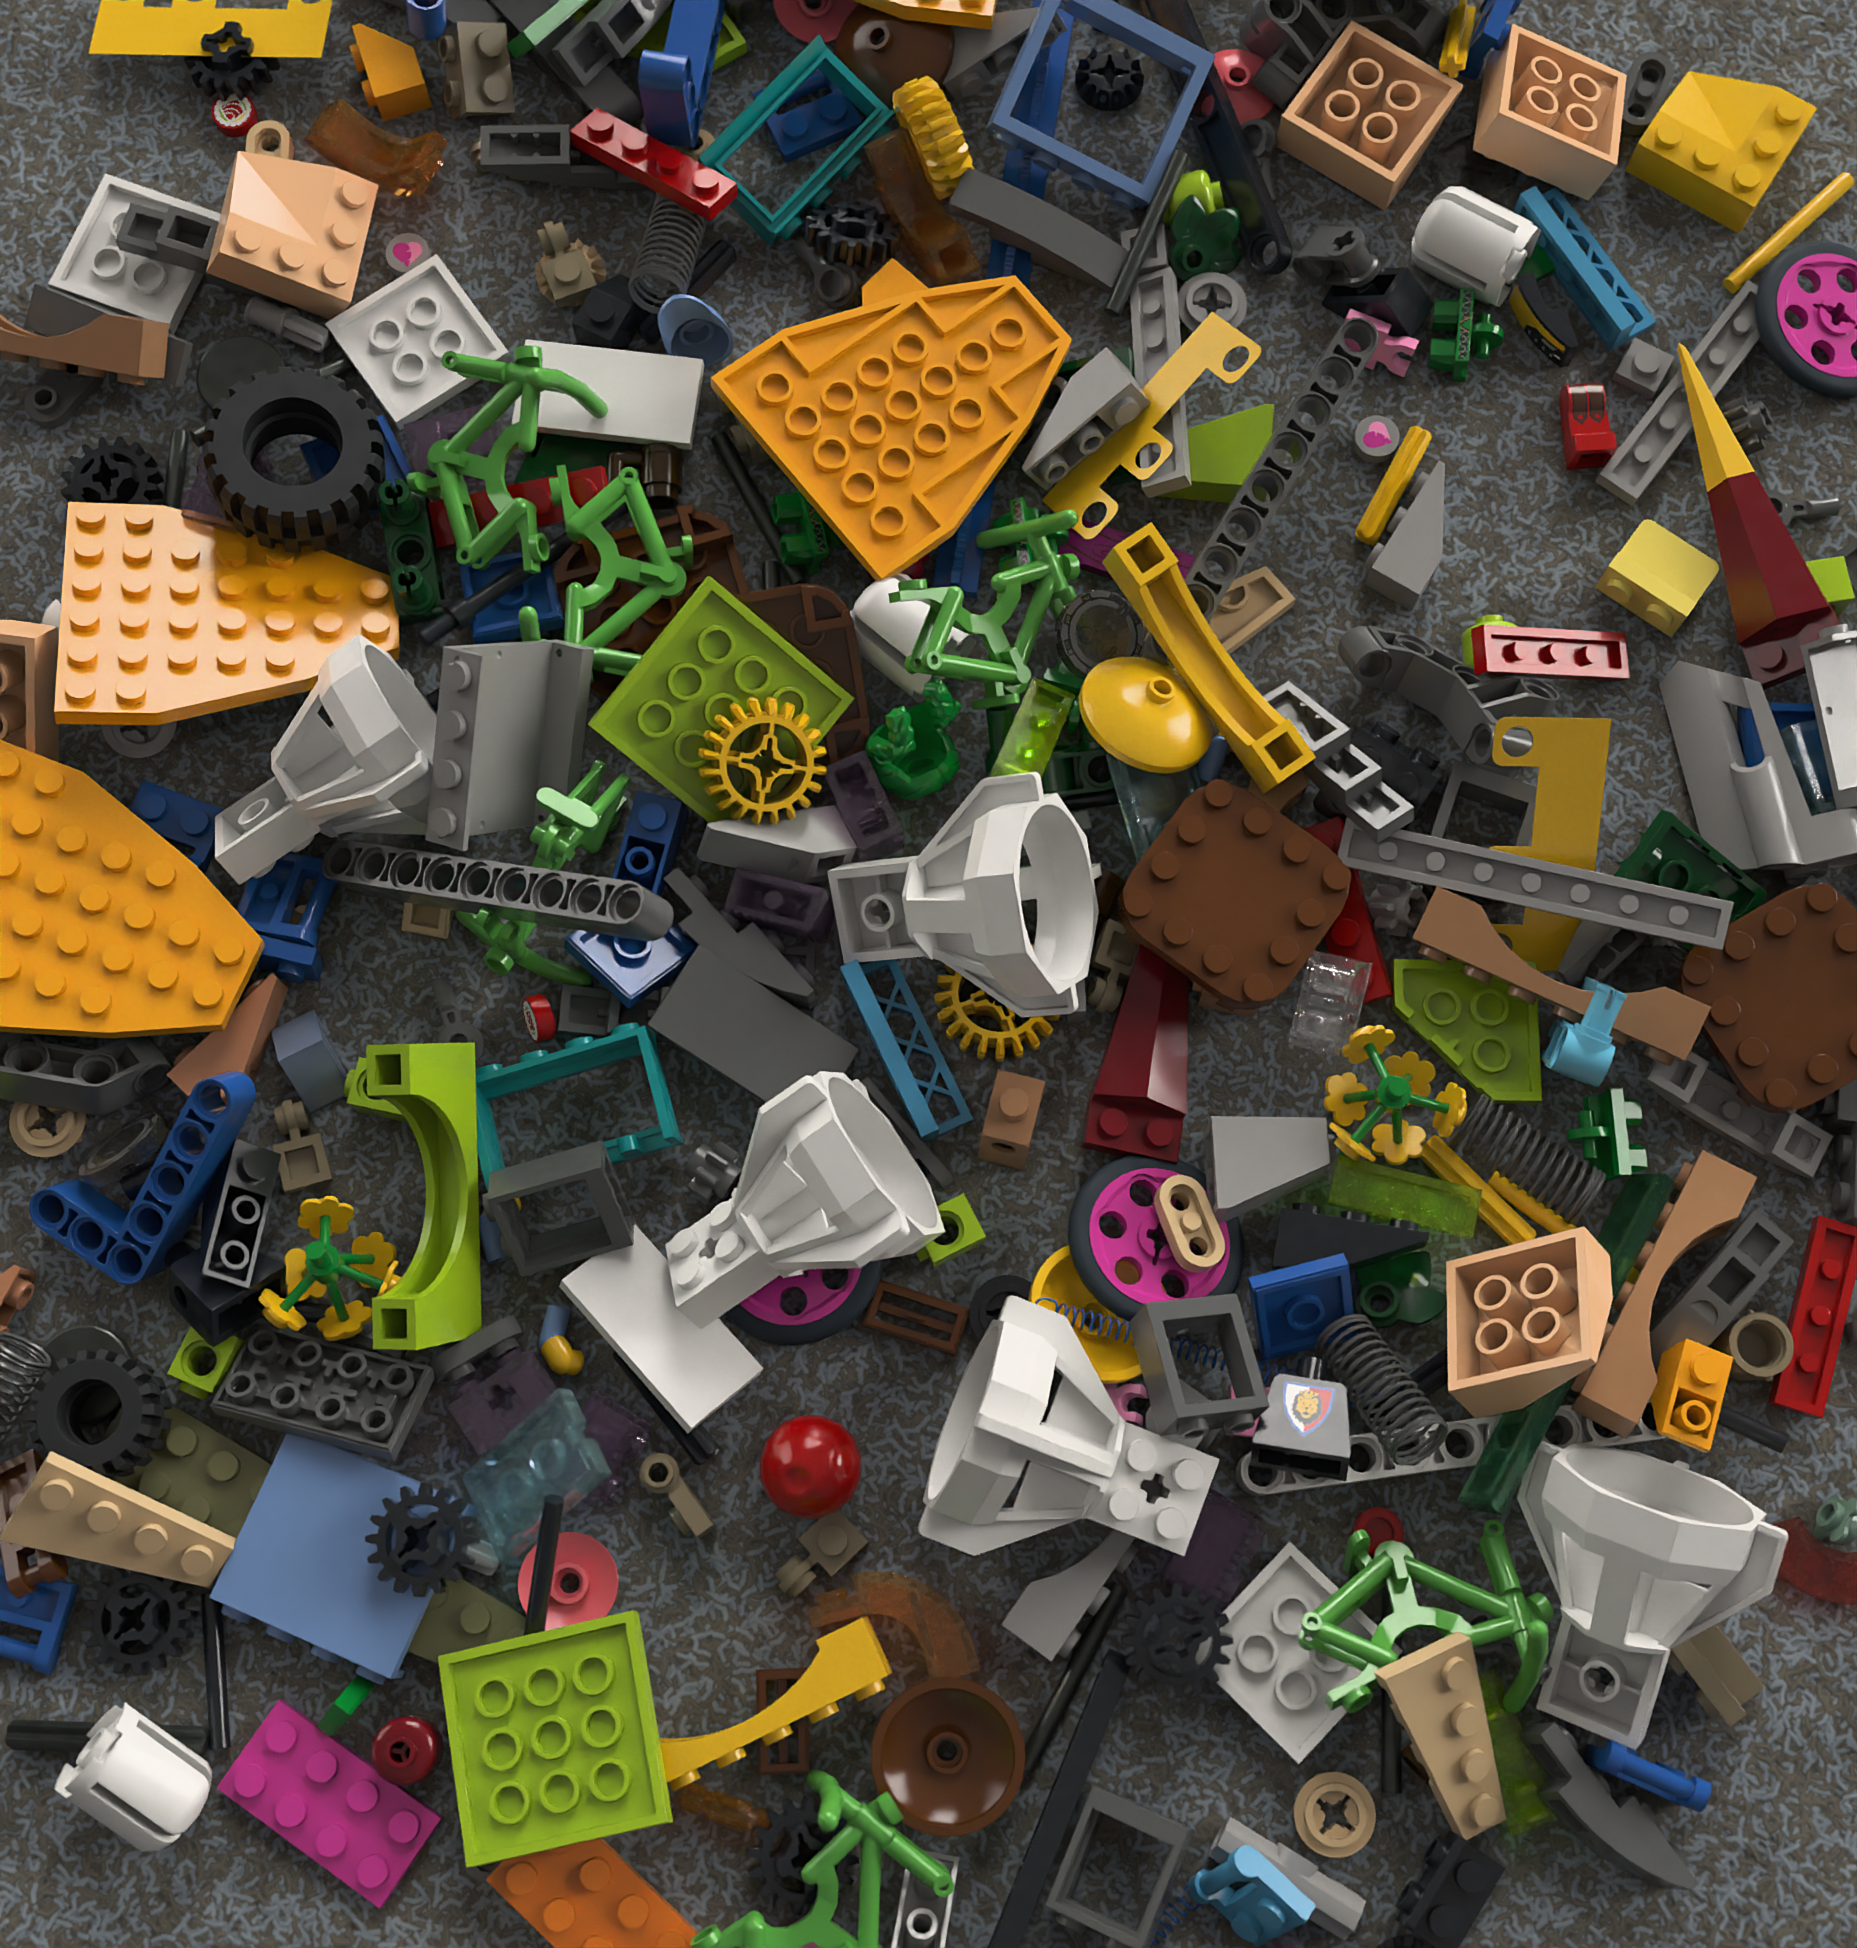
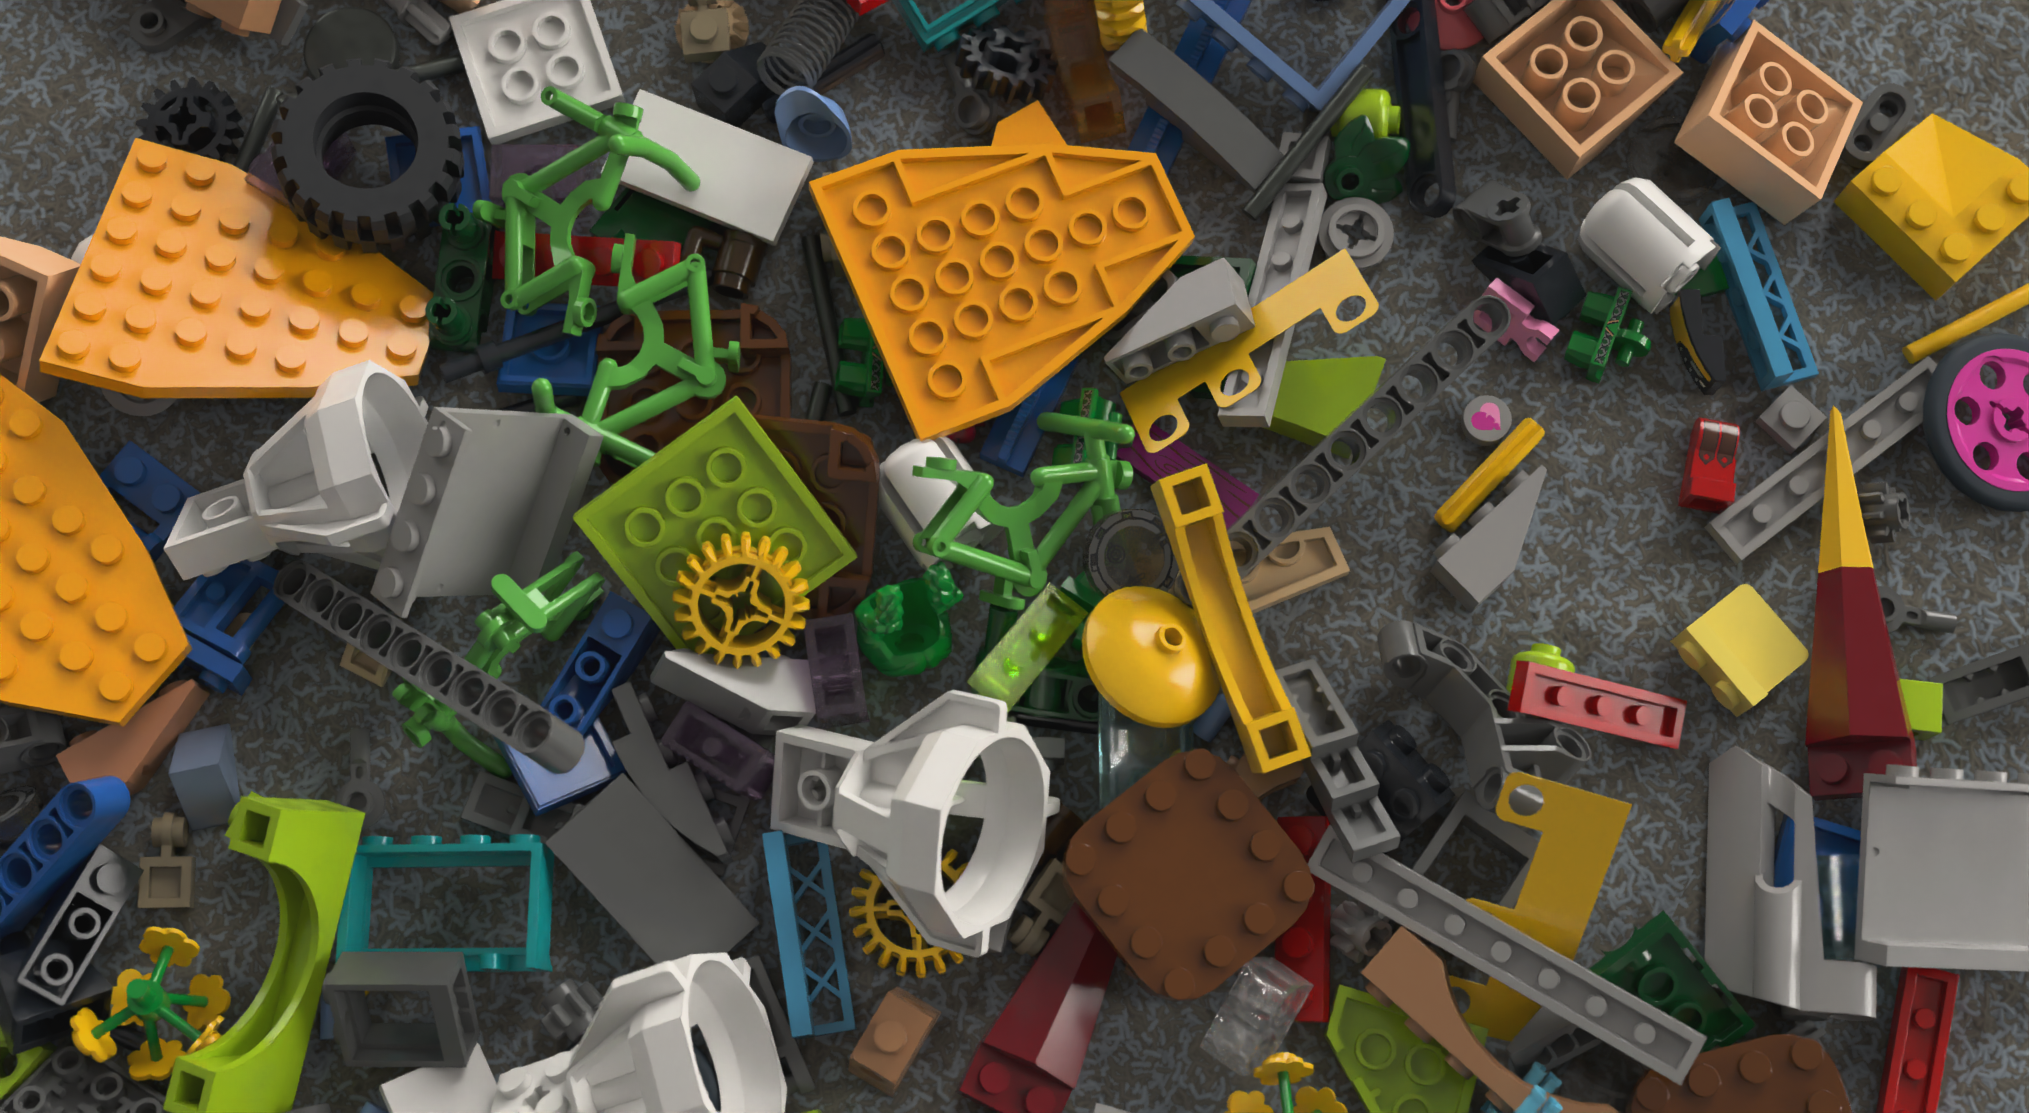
camera: 15 degrees right, 0 degrees up
red tile [522,993,556,1043] -> none

